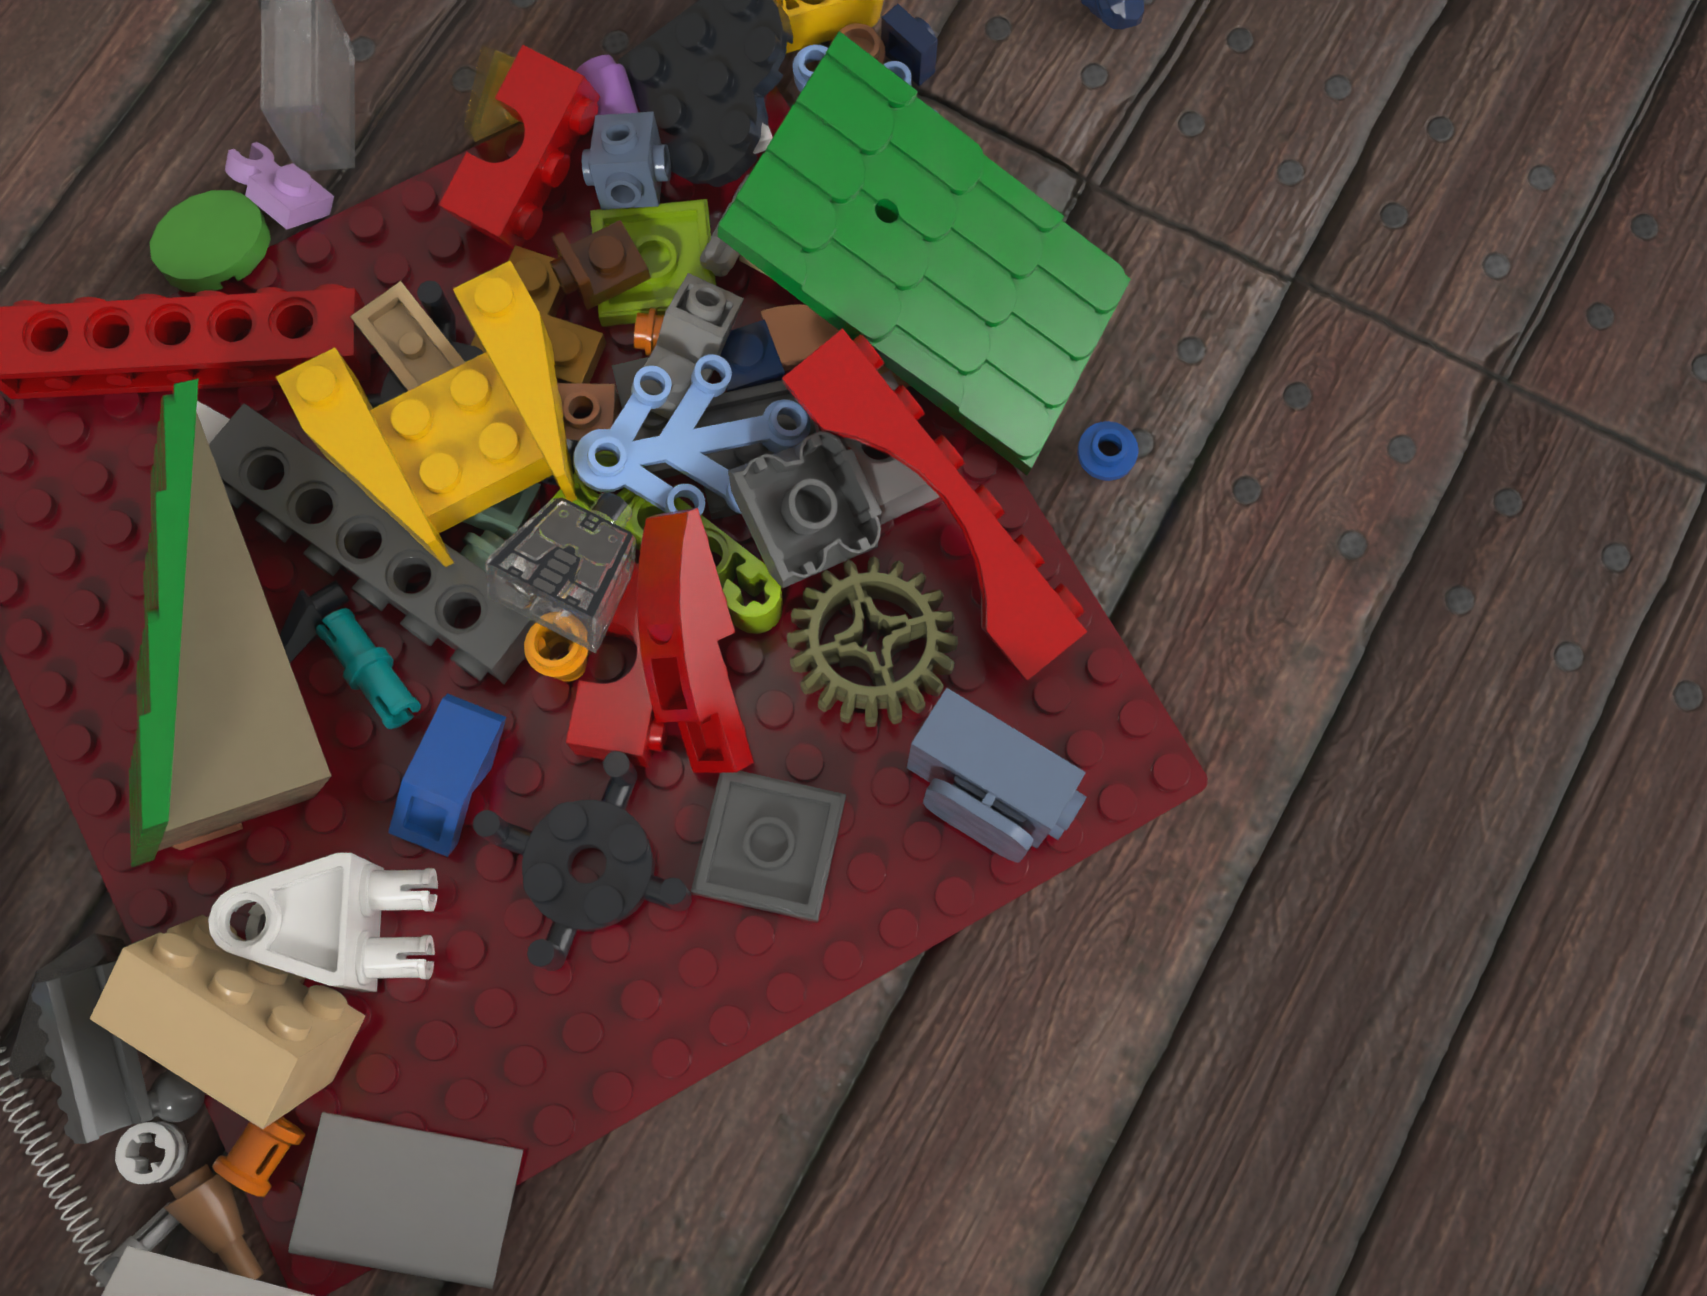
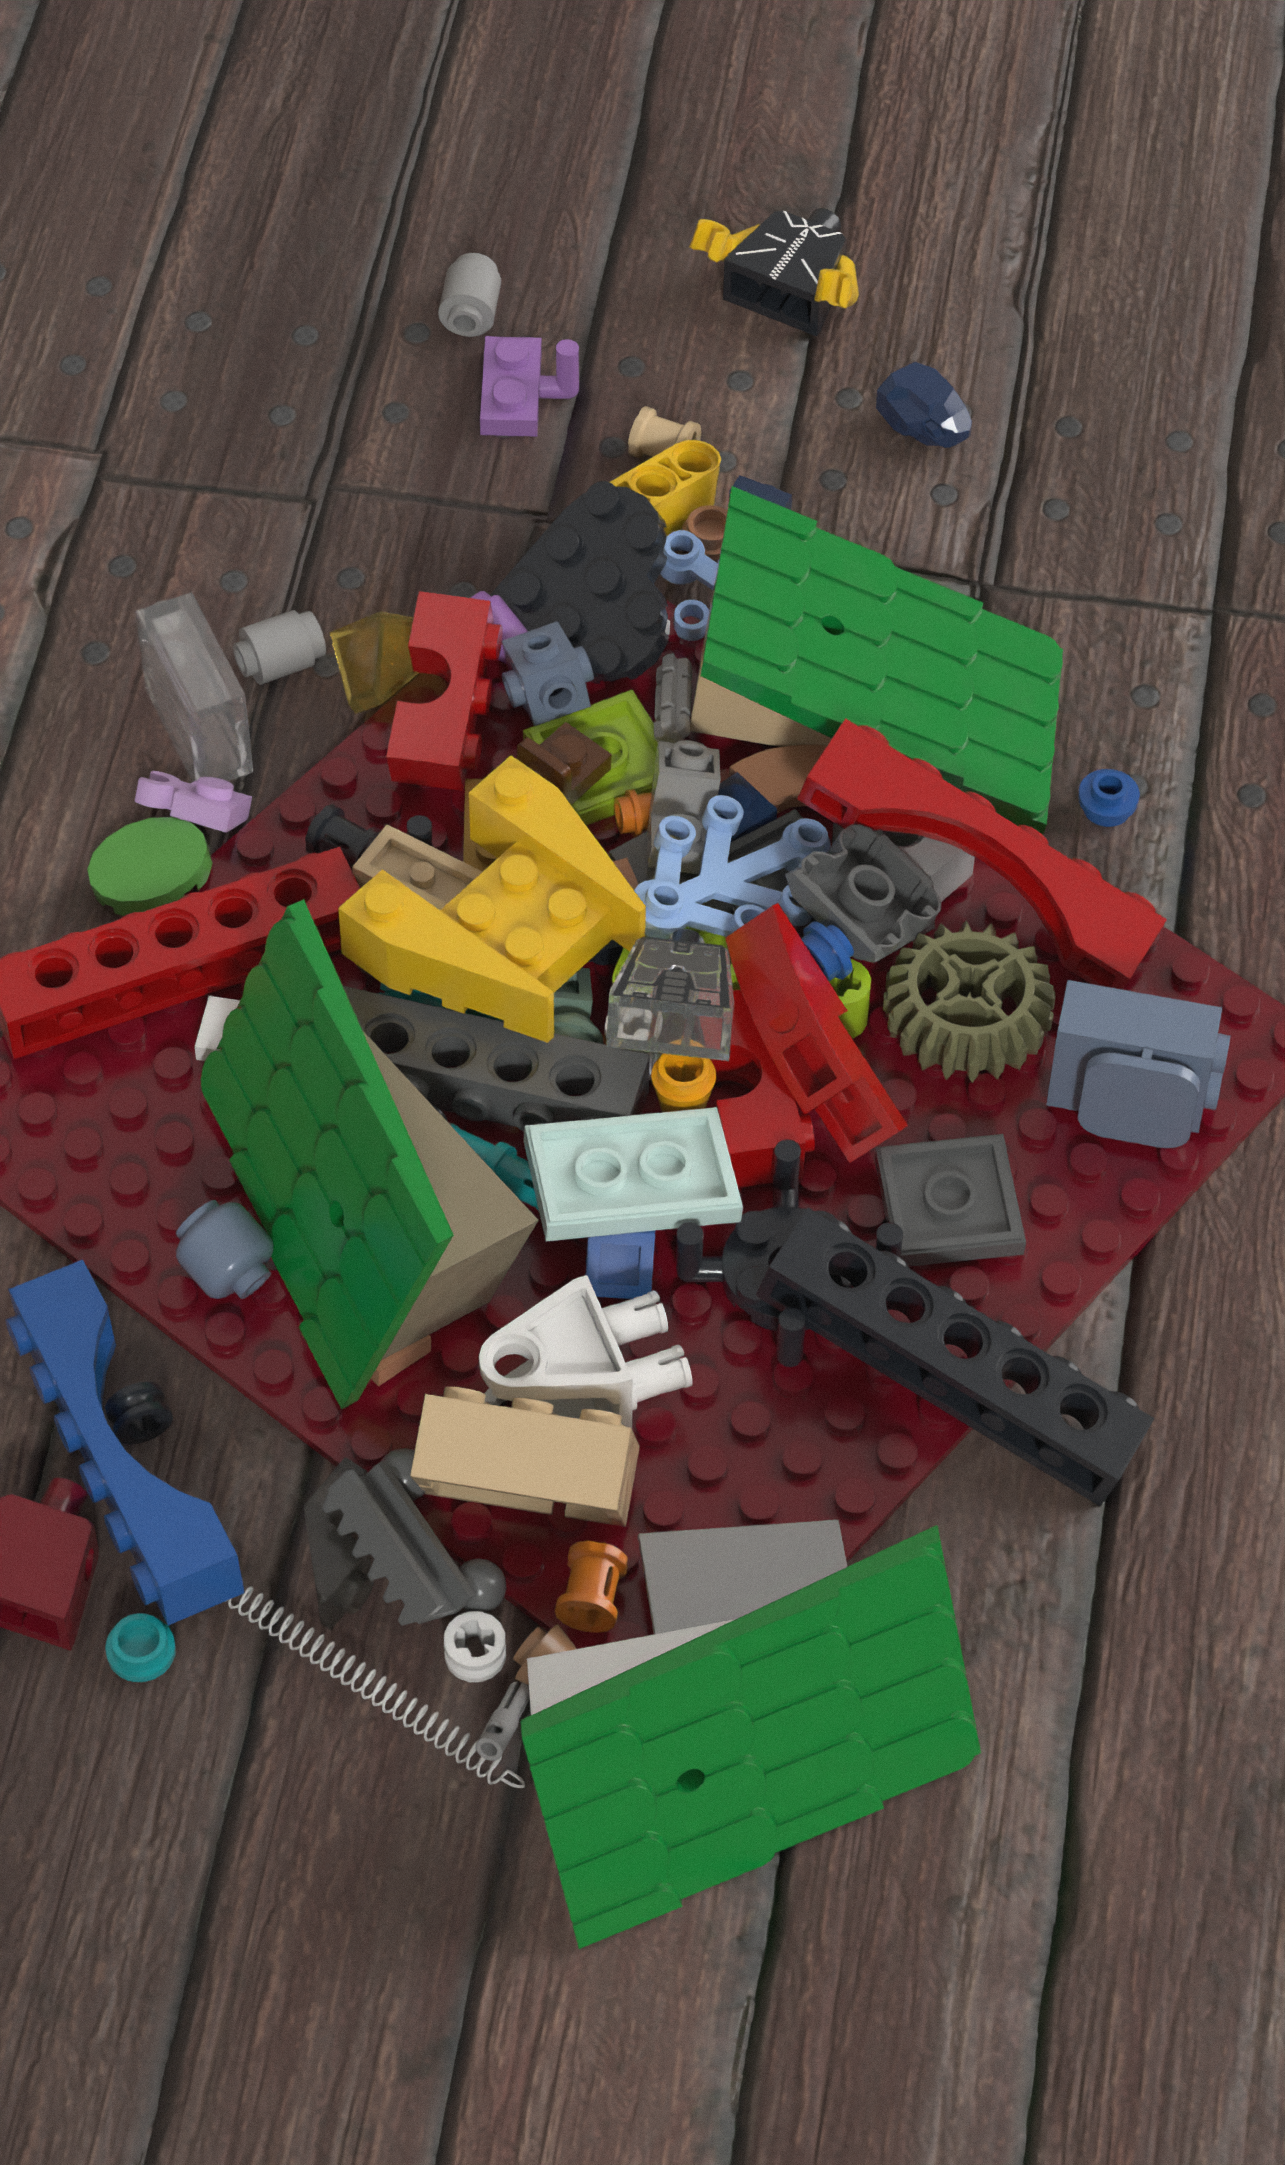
camera: 20 degrees left, 20 degrees down
none -> sand blue head [176,1200,274,1299]
none -> light grey brick [233,610,326,685]
none -> black bush [305,804,381,872]
none -> light aqua tile [523,1107,743,1241]
none -> black brick [755,1208,1155,1506]
none -> blue plate [801,921,854,981]

